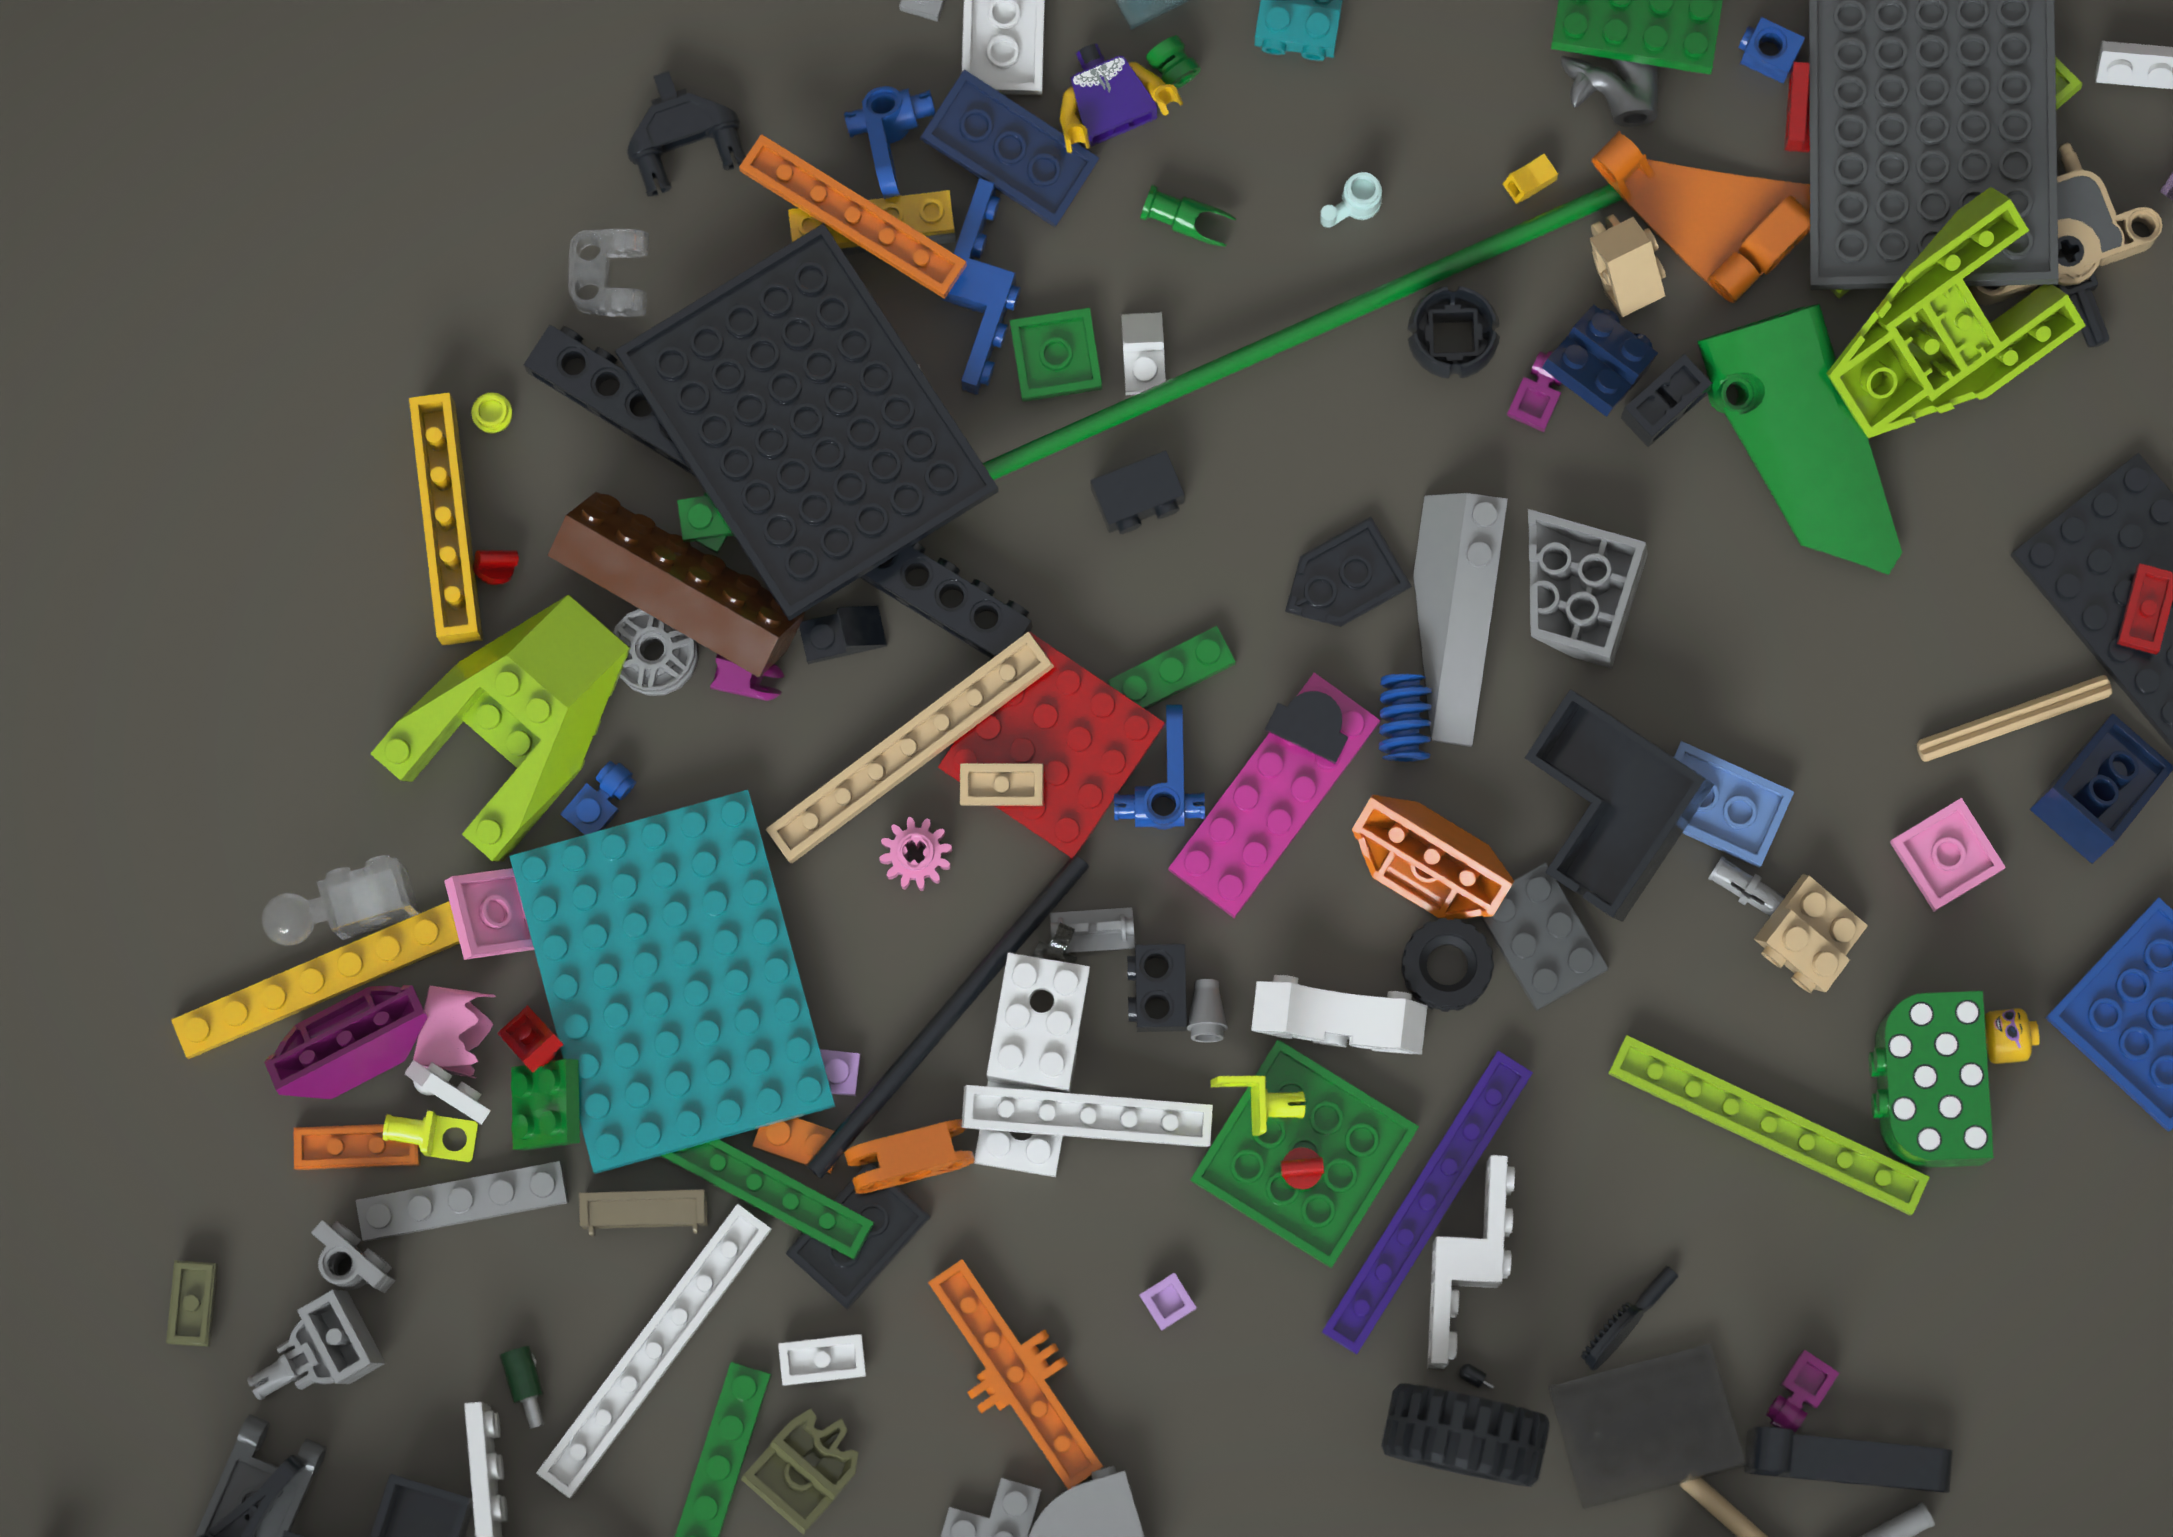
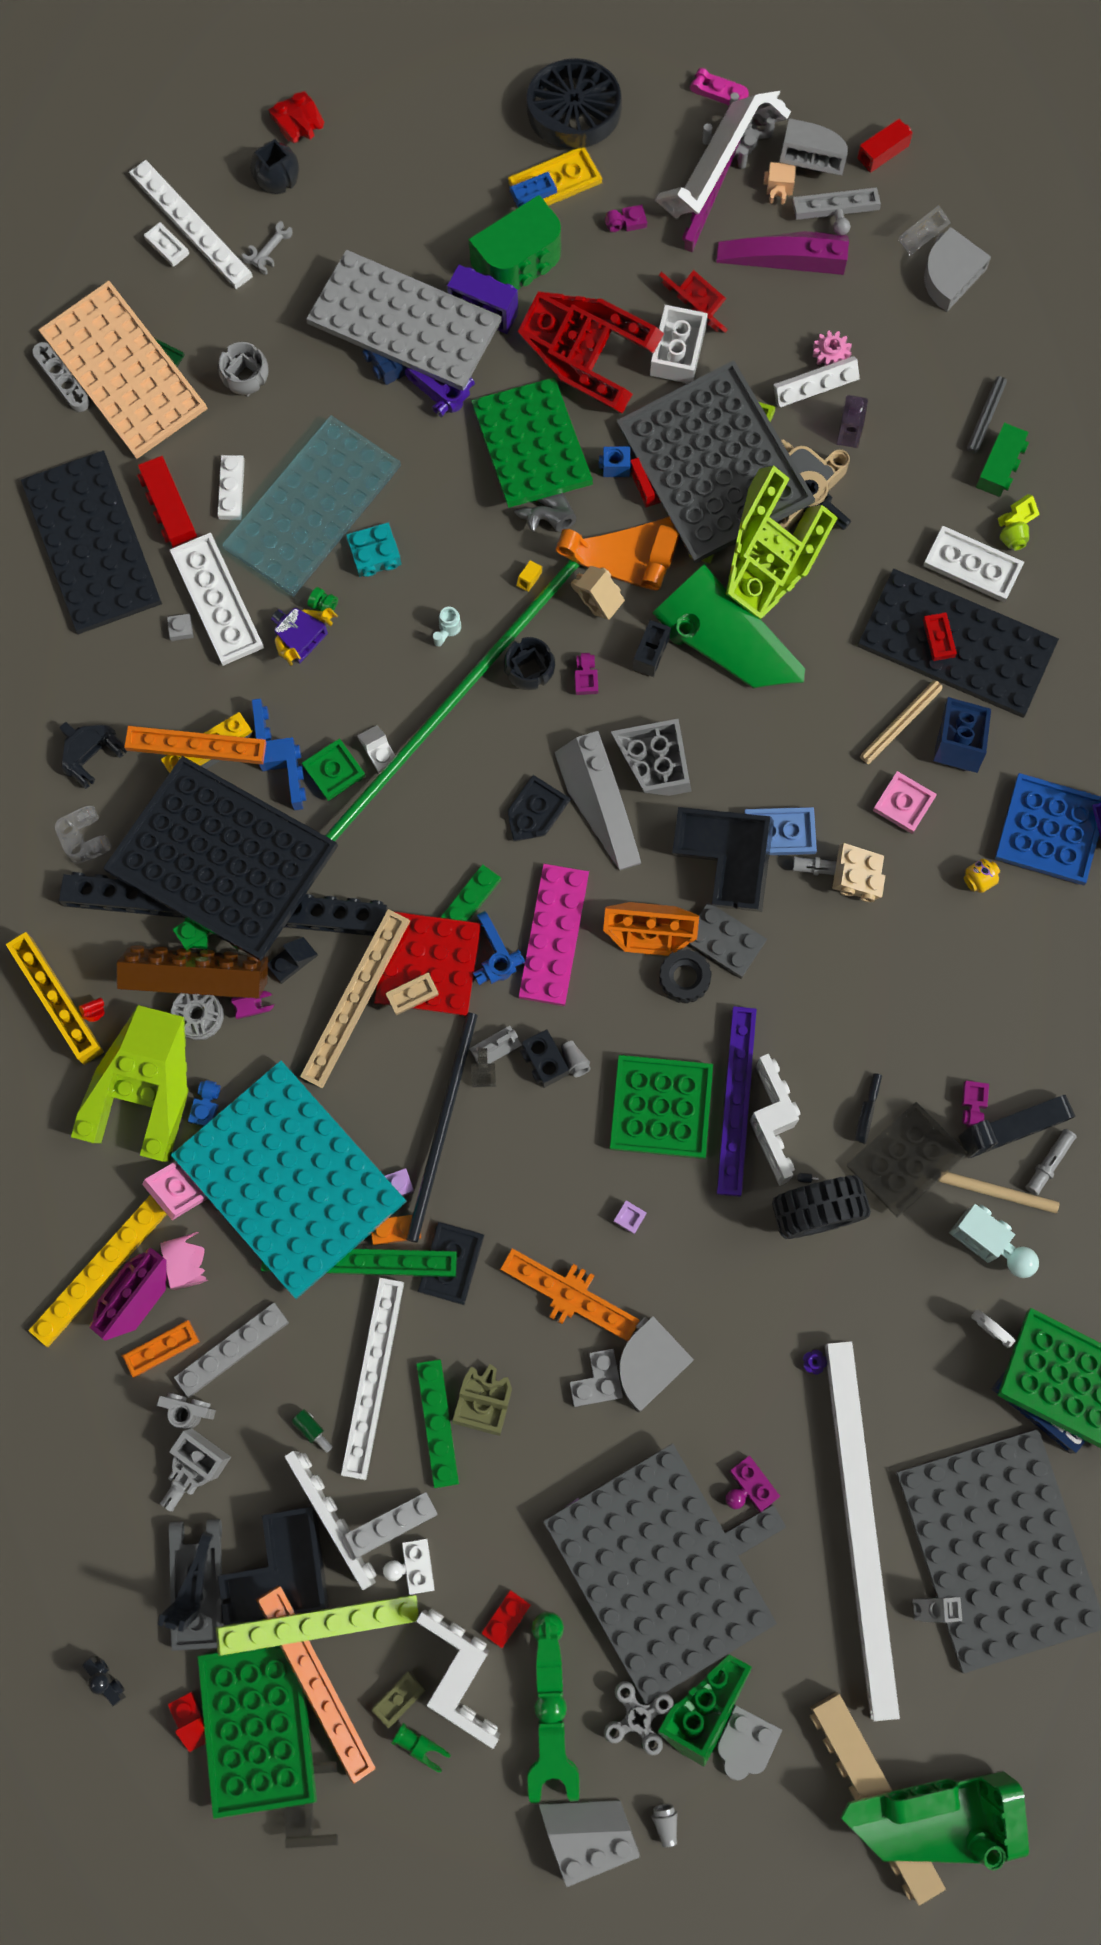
camera: 30 degrees left, 5 degrees down
olive plate [166,1260,218,1347] -> none
clear brick [262,855,420,946] -> none
neon yellow bracket [383,1110,478,1162] -> none
white plate [404,1060,491,1125] -> none
neon yellow plate [471,393,513,433] -> none
red plate [497,1005,564,1072] -> none
green plate [511,1059,580,1150] -> none
dark tan container [579,1190,708,1237] -> none
white plate [778,1334,866,1386] -> none
blue piece [844,86,936,199] -> none
orange piece [844,1119,975,1194] -> none
bright pink gear [879,817,952,891] -> none
dark blue plate [920,69,1100,227] -> none
white plate [961,1085,1213,1147] -> none
white bracket [974,953,1090,1177] -> none
black brick [1090,450,1185,534] -> none
green piece [1140,184,1236,247] -> none
neon yellow bracket [1211,1076,1305,1136] -> none
white brick [1251,975,1427,1055] -> none
black piece [1265,691,1349,764] -> none
red plate [1281,1147,1324,1190] -> none
blue piece [1379,674,1432,762] -> none
dark blue plate [1542,304,1658,417] -> none
lime plate [1608,1035,1930,1216] -> none
green brick [1869,991,1994,1168] -> none

